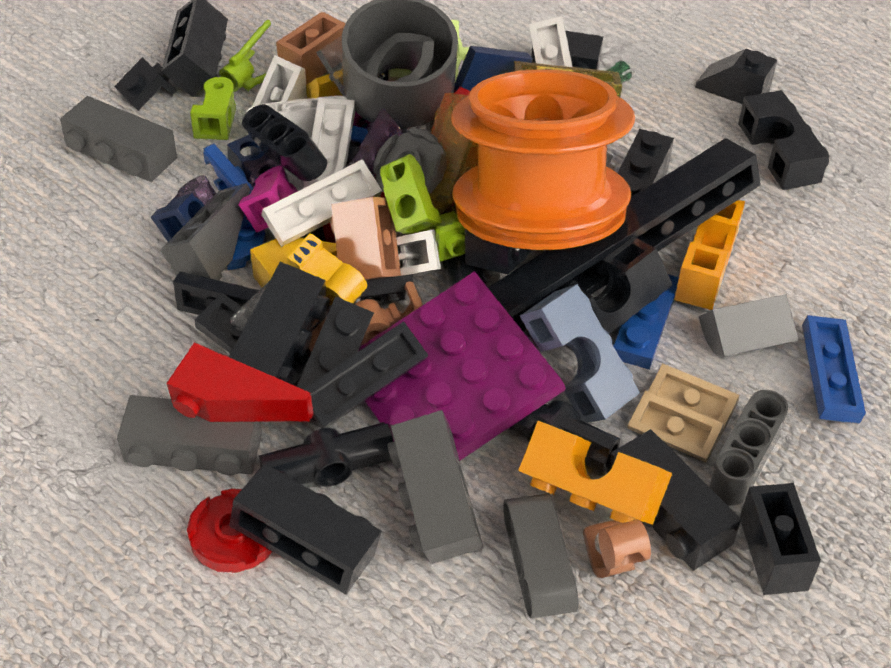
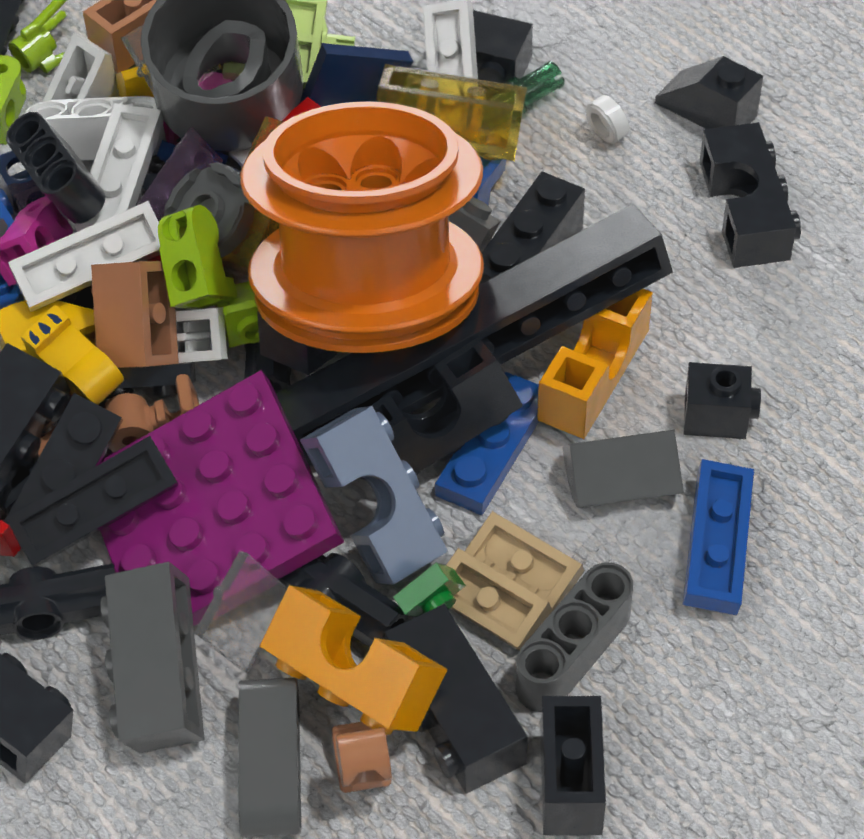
camera: 10 degrees right, 5 degrees up
none -> clear piece [194,550,287,673]
none -> green plate [393,562,466,617]
none -> white tile [586,95,630,144]
none -> black brick [683,362,761,439]

